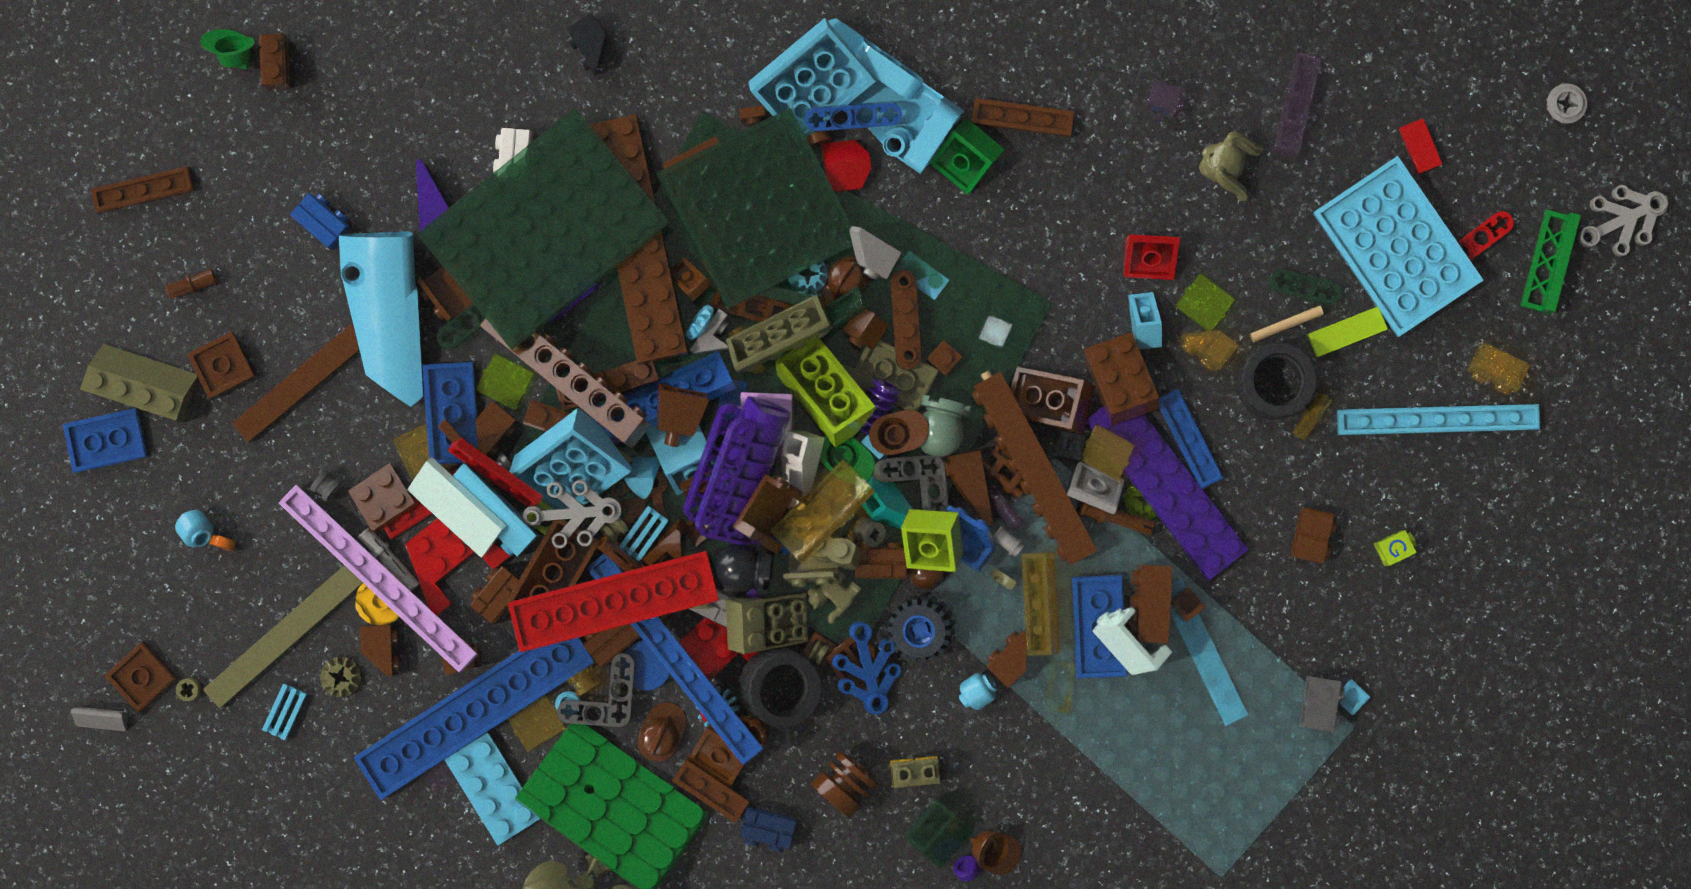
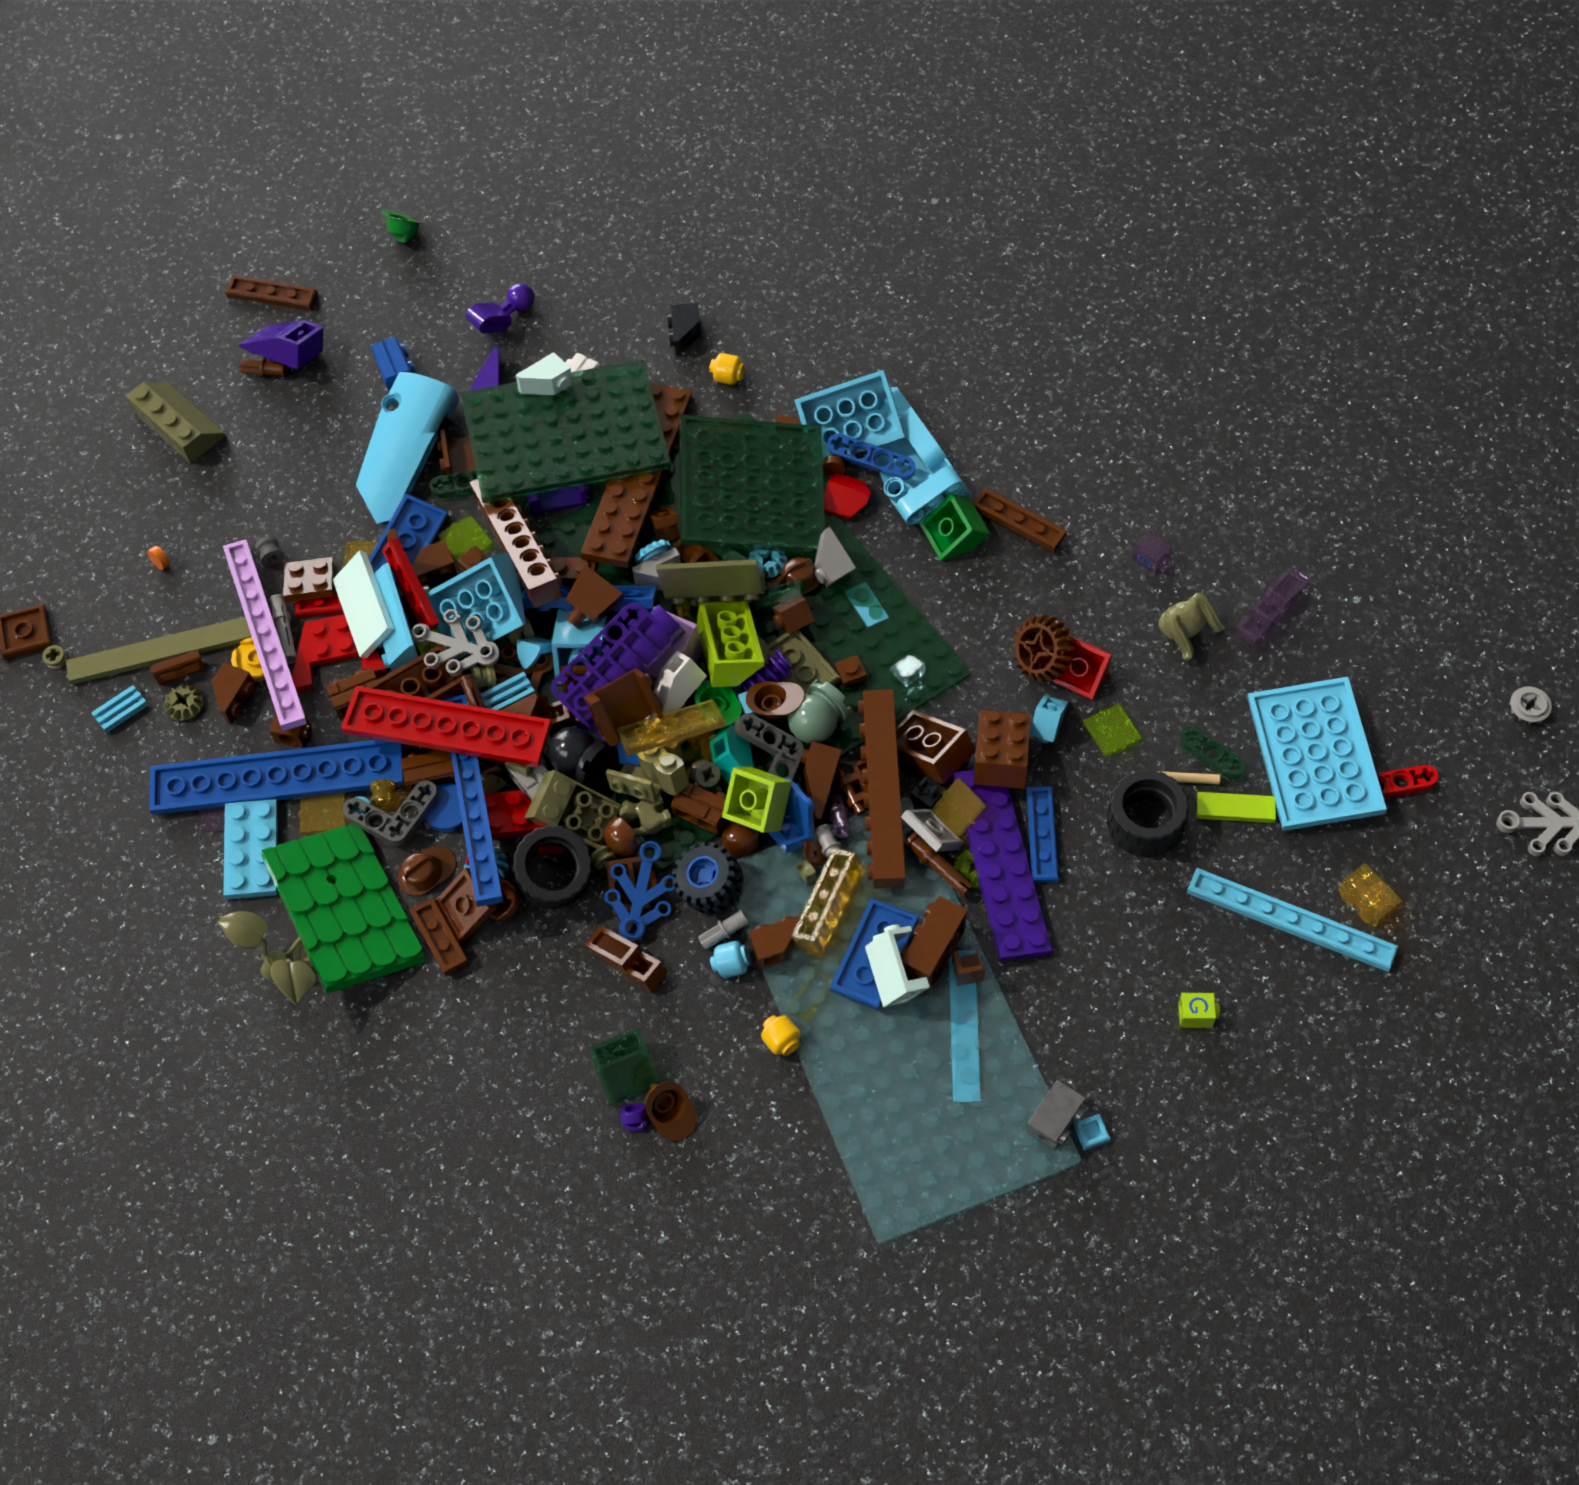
camera: 30 degrees right, 25 degrees down
blue tile [63,408,149,473] -> none
medium azure head [175,510,214,547] -> none
reddish brown plate [187,331,256,399] -> none
reddish brown tile [232,323,360,443] -> none
reddish brown brick [259,34,292,90] -> none
dark blue brick [740,806,797,852] -> none
reddish brown wheel [811,751,879,819] -> none
reddish brown plate [890,270,921,371] -> none
olive hips [890,756,940,788] -> none
clear yellow slope [1178,330,1239,371] -> none
reddish brown brick [1290,508,1337,563] -> none
clear yellow axle [1293,392,1333,440] -> none
red tile [1399,118,1442,175] -> none
green fence [1520,210,1581,314] -> none
none -> reddish brown tile [150,650,206,685]
none -> dark purple slope [239,320,323,369]
none -> dark purple beam [465,283,535,334]
none -> olive tile [481,773,507,794]
none -> light aqua slope [516,352,573,395]
none -> reddish brown slope [585,926,668,993]
none -> reddish brown hair [603,816,640,856]
none -> light grey axle [698,909,750,949]
none -> yellow head [709,353,745,385]
none -> yellow head [761,1015,801,1056]
none -> reddish brown plant [803,840,826,868]
none -> reddish brown gear [1011,615,1076,682]

